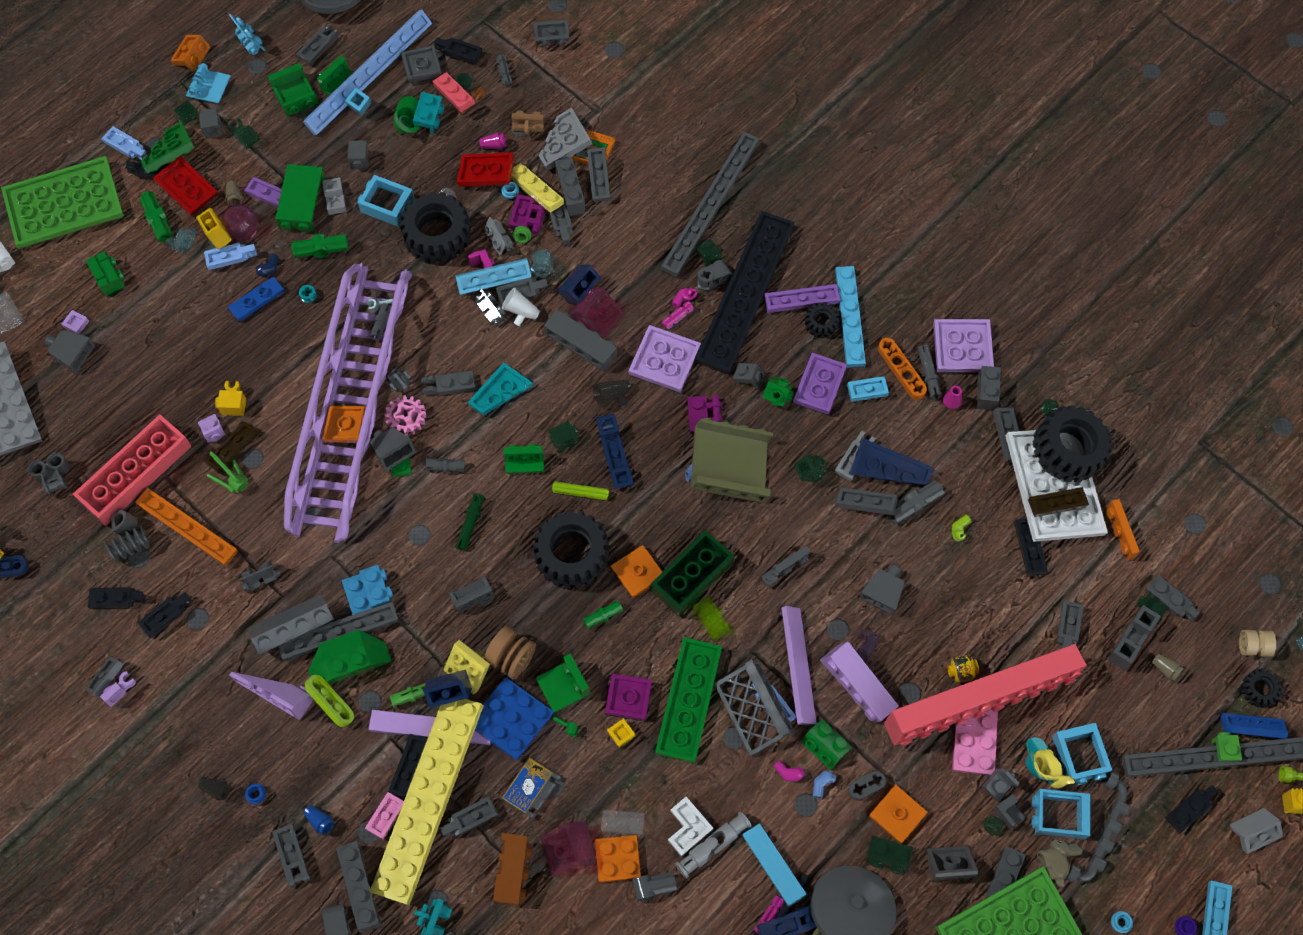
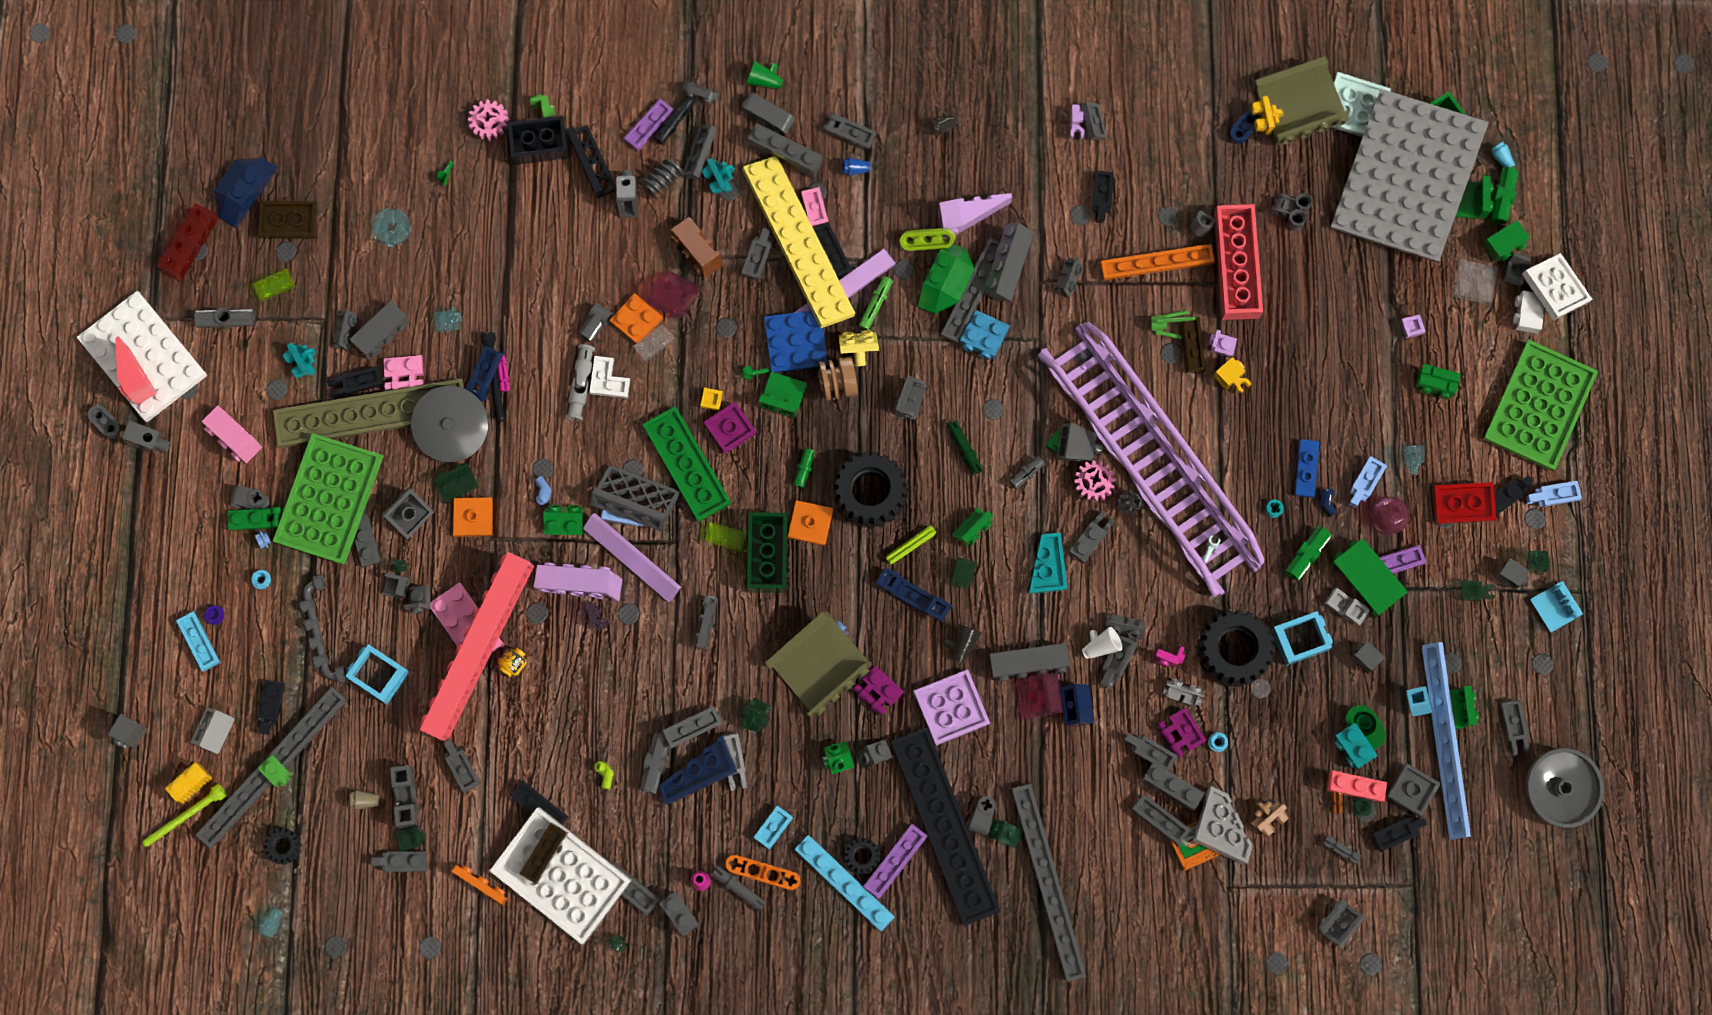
camera: 135 degrees right, 10 degrees up
dark grey torso [45,330,95,374] -> none
black hinge [88,587,146,609] -> none
dark grey piece [104,525,150,563] -> none
green piece [139,191,173,243] -> none
green plate [141,121,194,174] -> none
orange bracket [170,35,210,72] -> none
yellow brick [196,208,232,249] -> none
dark tan cone [225,181,243,208] -> none
medium azure hinge [229,14,265,55] -> none
blue plate [245,783,266,805] -> none
green panel [268,63,319,117] -> none
orange plate [323,406,366,443] -> none
dark grey pin [369,303,391,341] -> none
dark blue brick [423,670,472,708] -> none
medium azure fence [455,258,531,295] -> none
red plate [457,152,515,187] -> none
dark pink cone [480,132,506,150] -> none
piece [501,757,561,820] -> none
light yellow plate [511,163,564,213] -> none
bright green plate [513,226,532,243] -> none
clear light blue head [530,250,554,278] -> none
dark pink axle [662,301,694,329] -> none
dark pink arm [671,288,697,308] -> none
medium azure tile [742,823,806,907] -> none
dark pink arm [773,760,805,781] -> none
medium lavender plate [793,353,847,415] -> none
dark grey beam [848,771,886,801] -> none
dark grey torso [859,565,905,616] -> none
lavender plate [933,319,994,372] -> none
light yellow hair [1025,737,1075,788] -> none
medium azure window [1032,789,1090,840] -> none
black tyre [1033,406,1112,482] -> none
dark tan animal [1037,840,1083,888] -> none
blue plate [1220,713,1288,739] -> none
tan wheel [1239,630,1276,657] -> none

